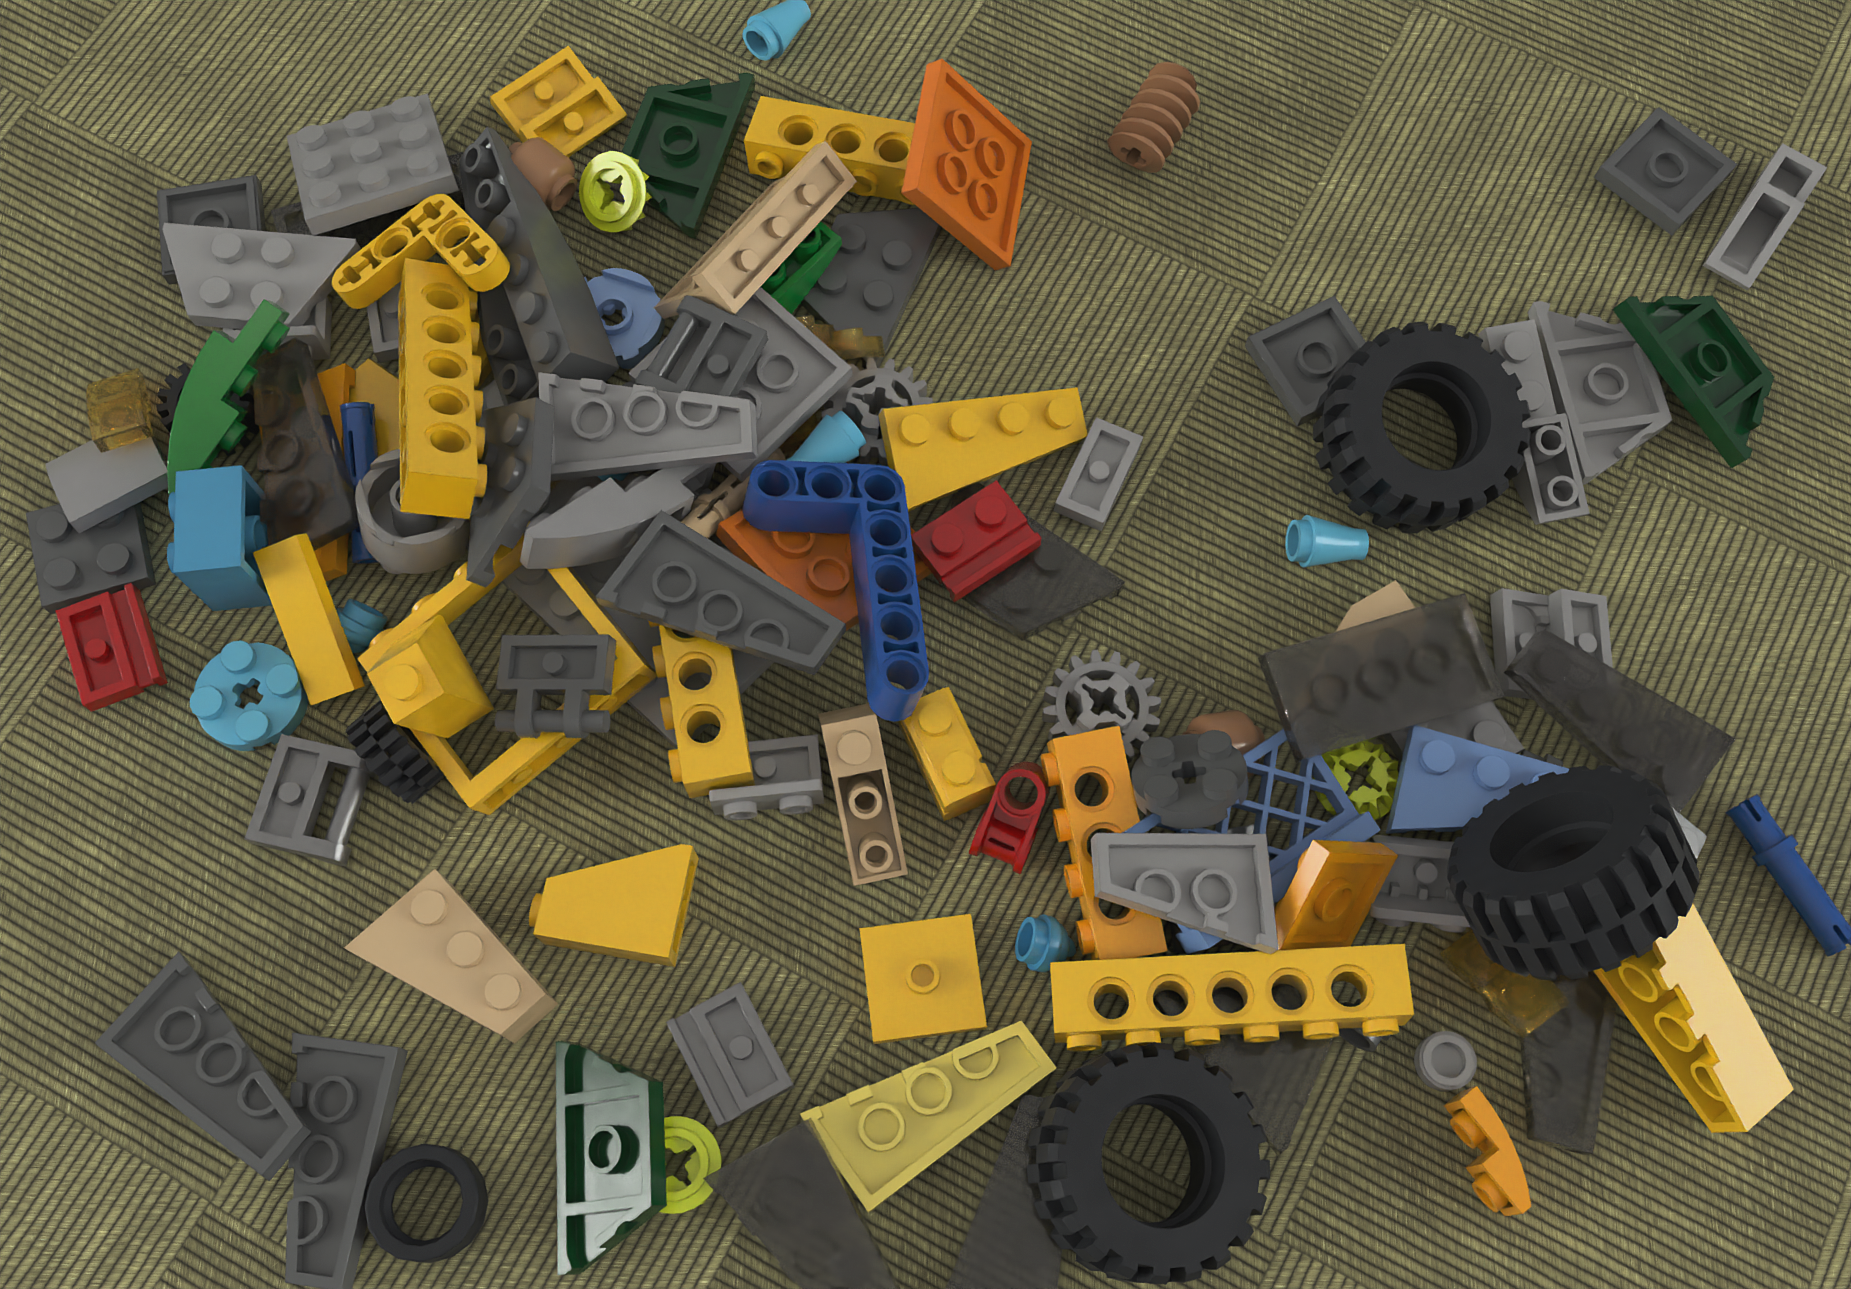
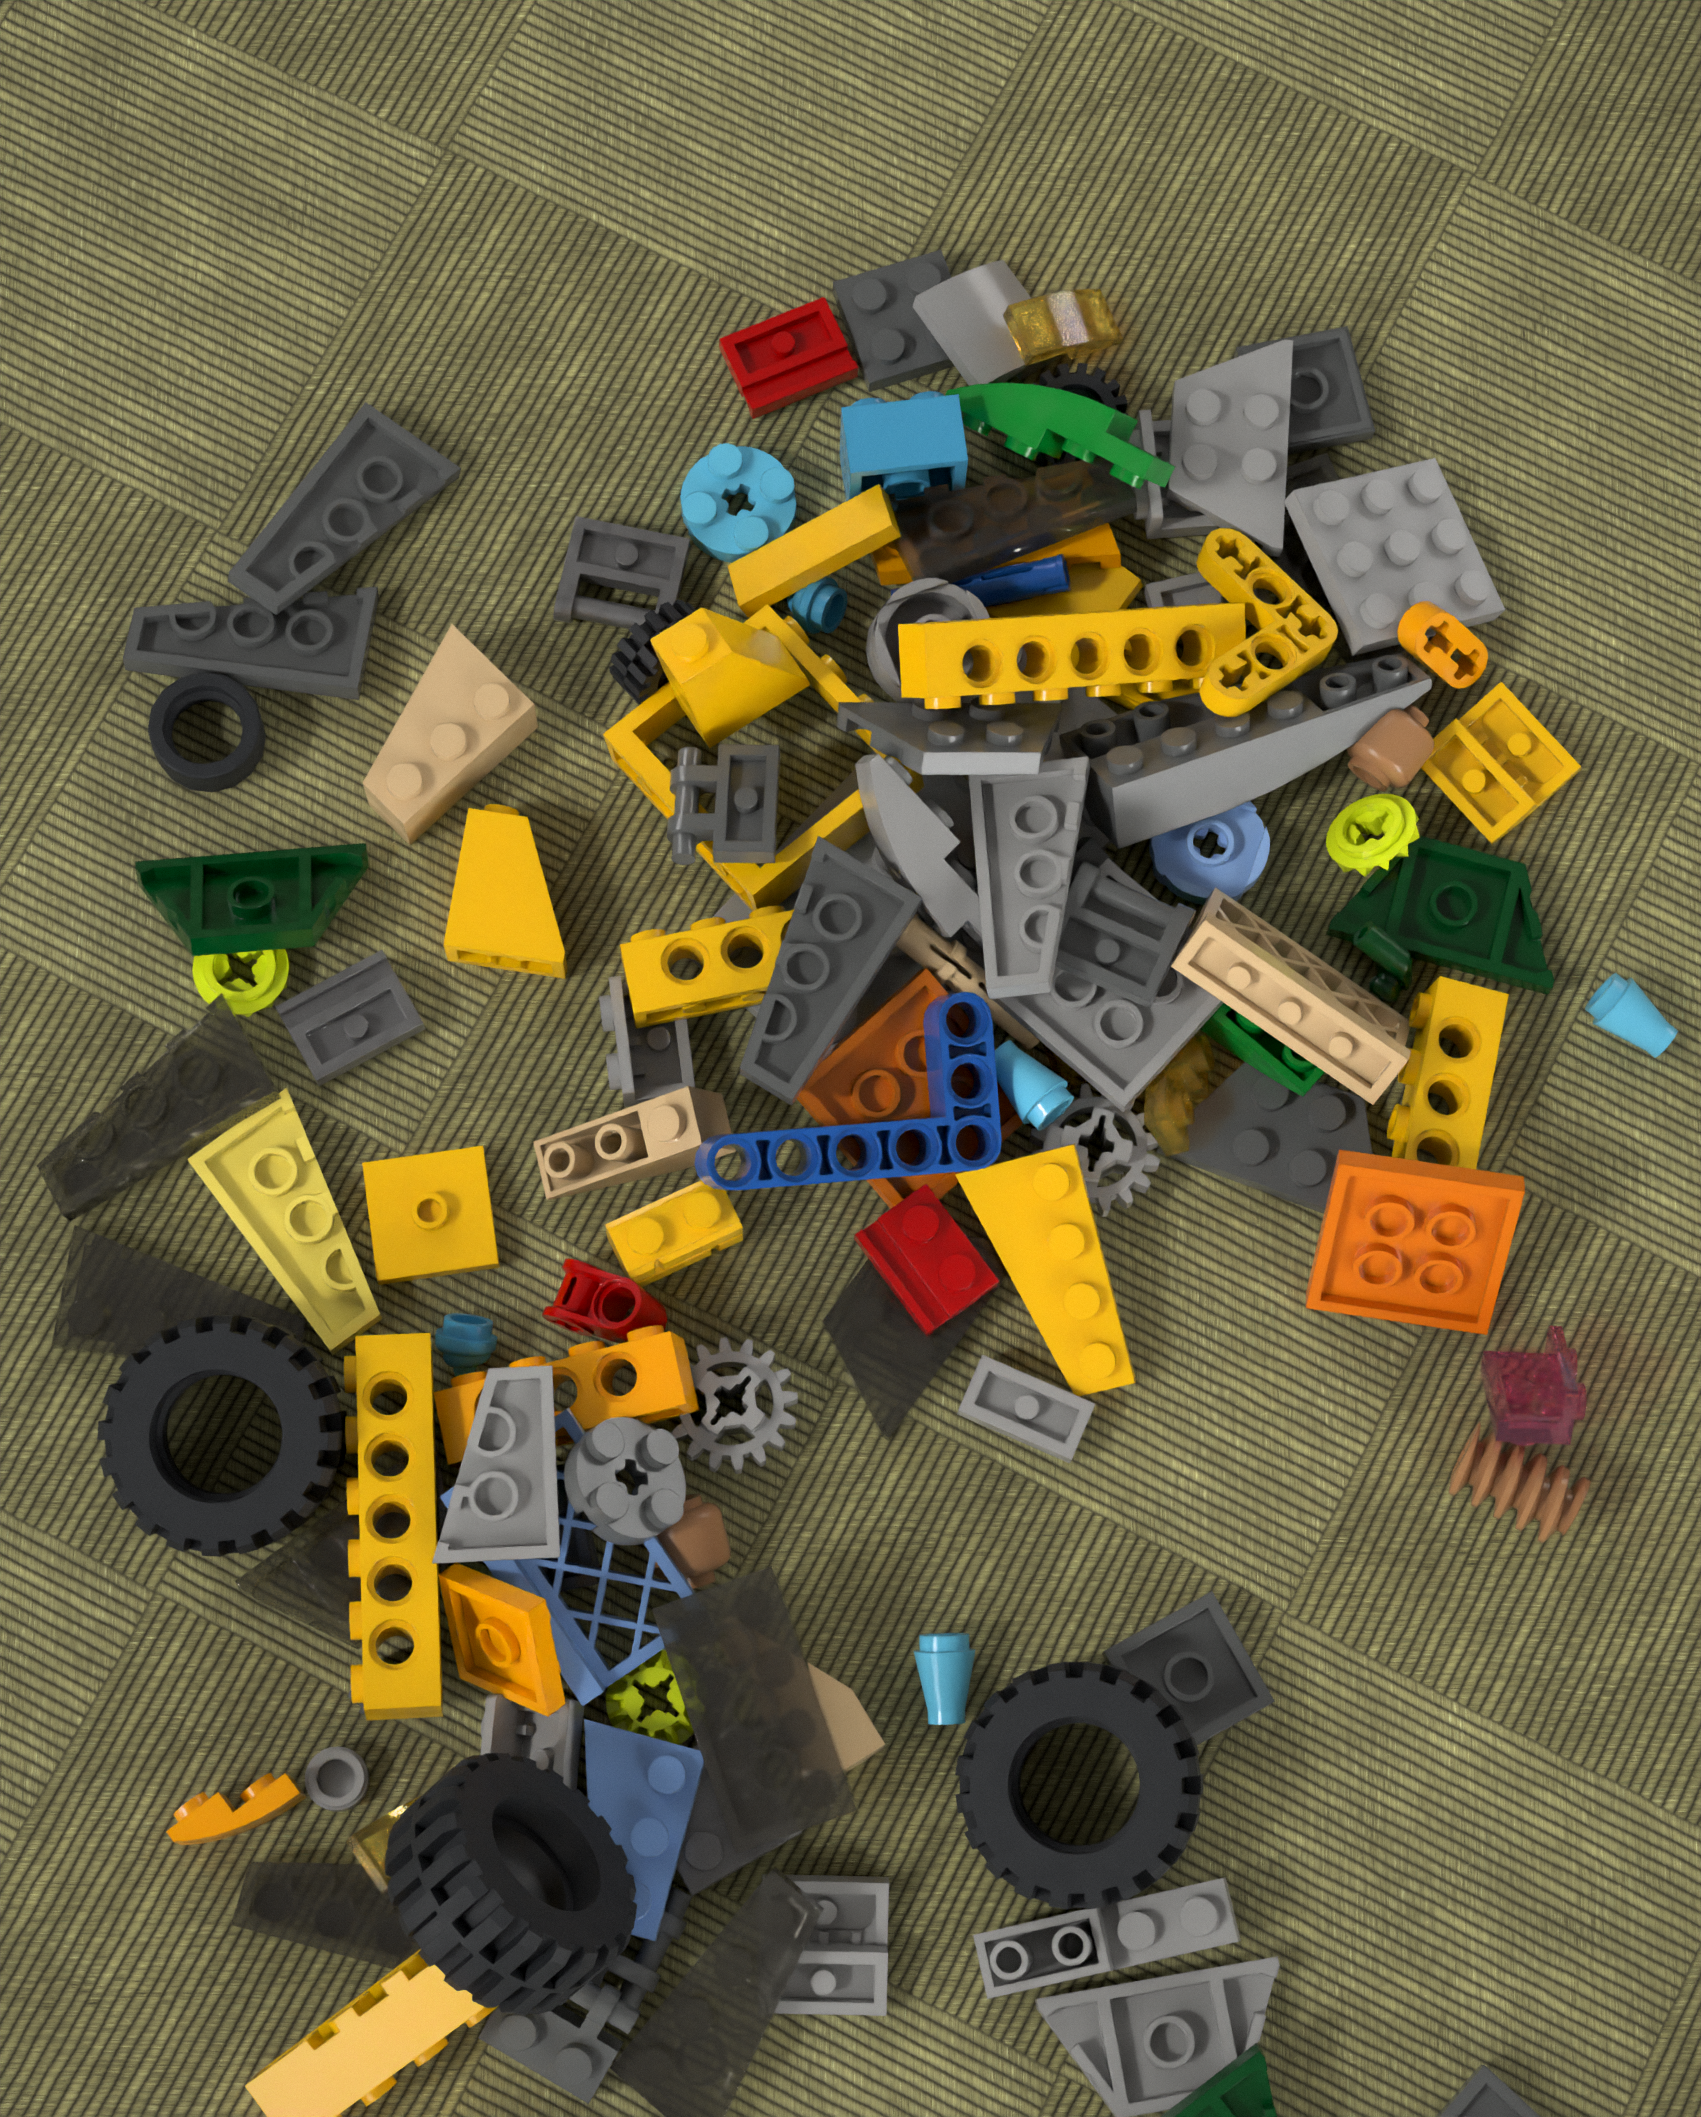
camera: 85 degrees right, 5 degrees up
none -> dark green arm [1352,921,1412,1003]
none -> light orange beam [1397,601,1488,689]
none -> clear pink bracket [1480,1325,1586,1446]

